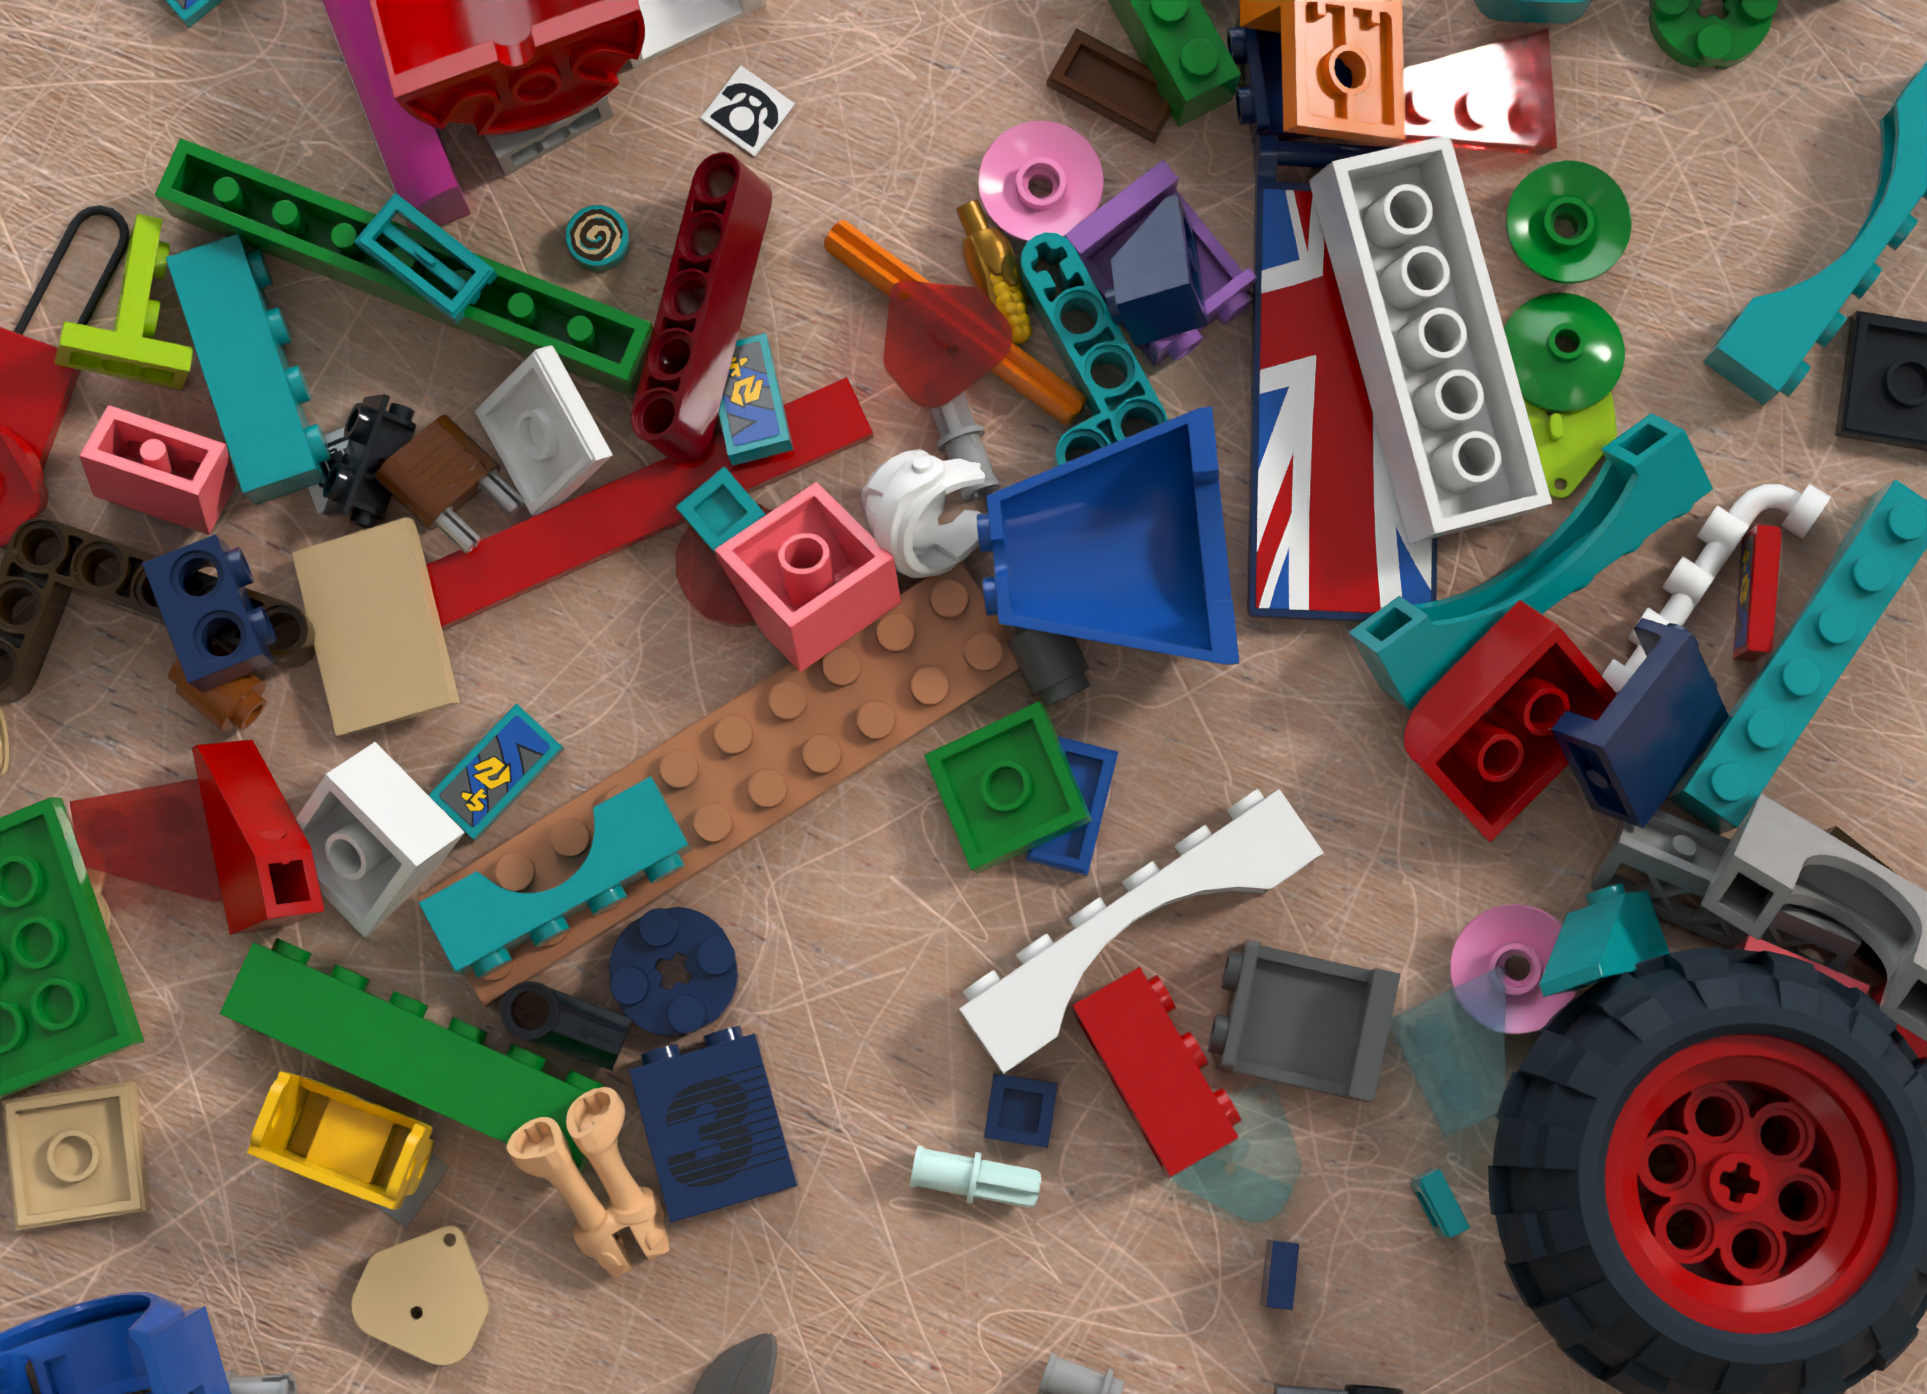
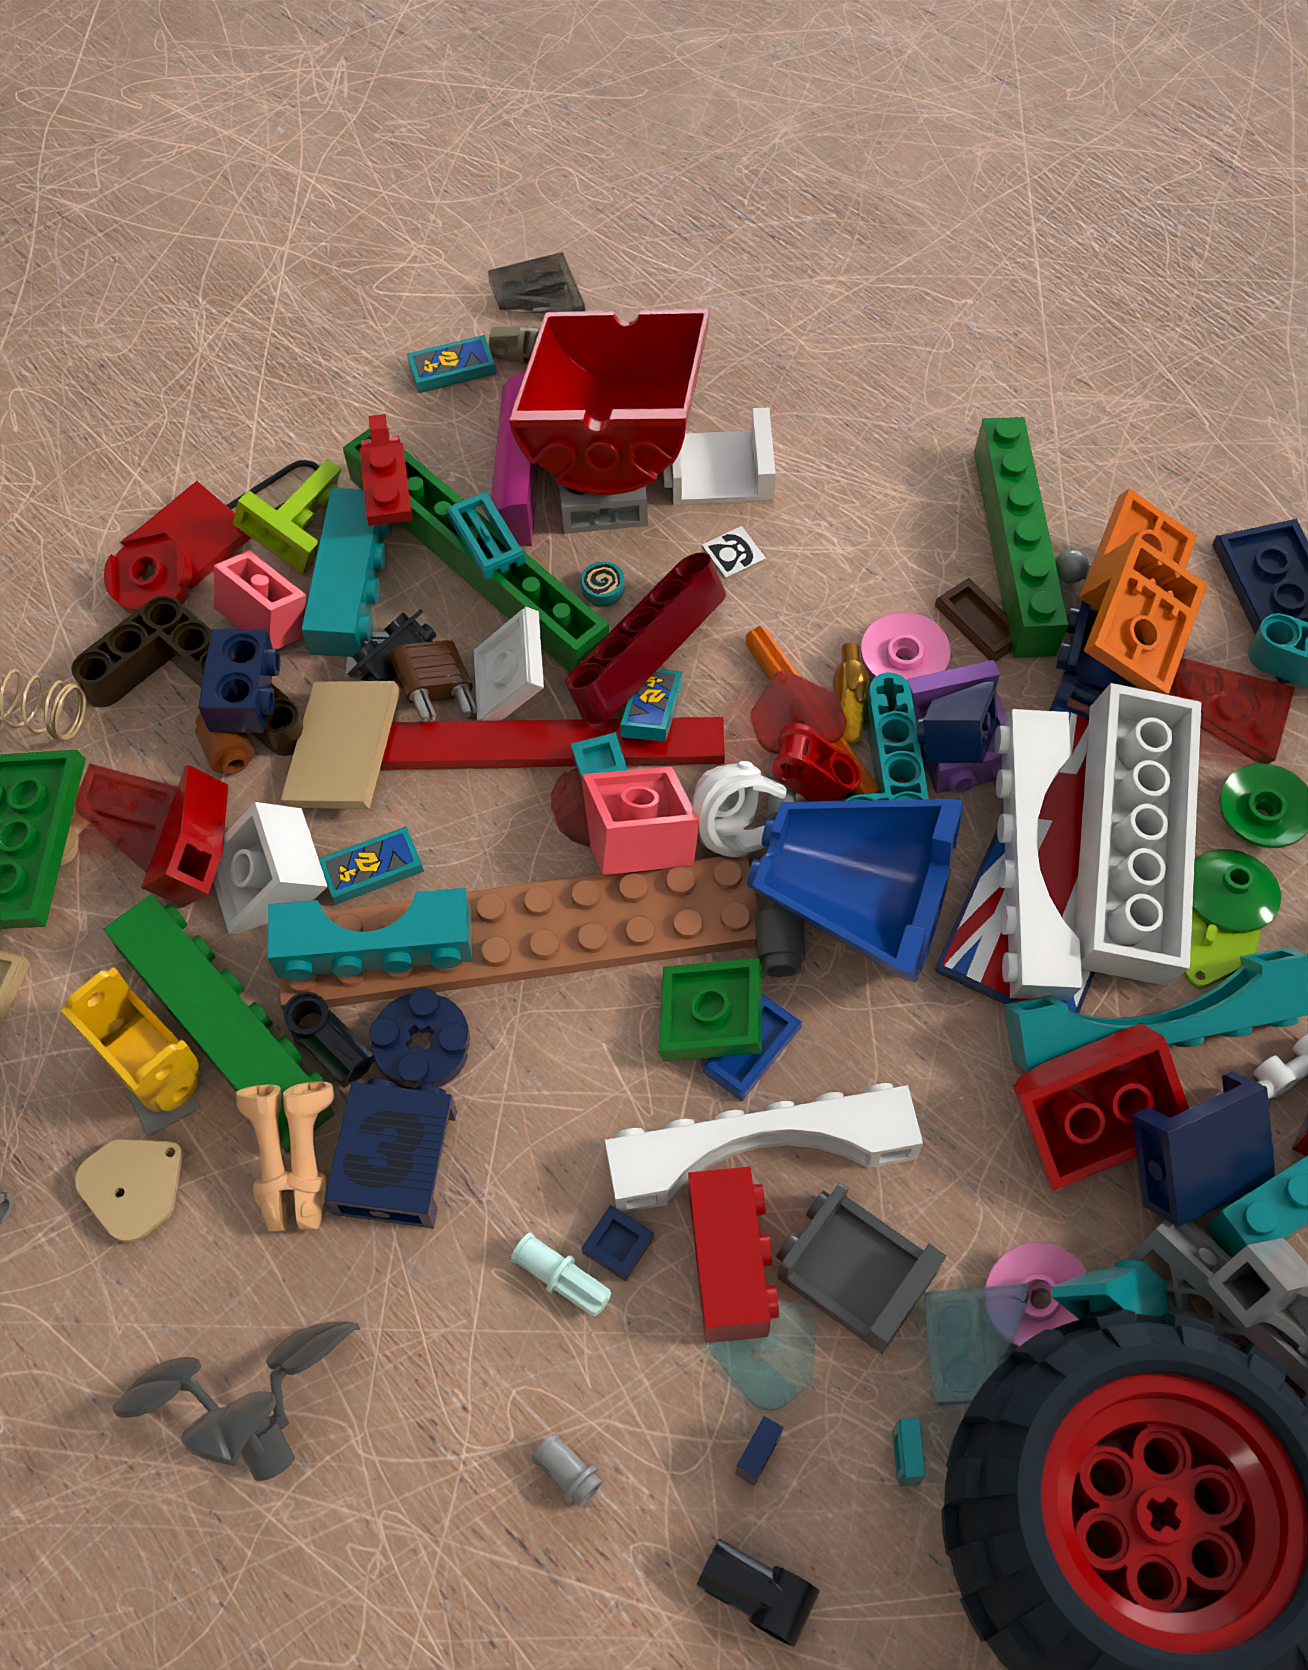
camera: 30 degrees right, 20 degrees down
none -> red hinge [359,414,412,526]
none -> red piece [771,723,861,802]
none -> white arch [994,709,1082,1001]

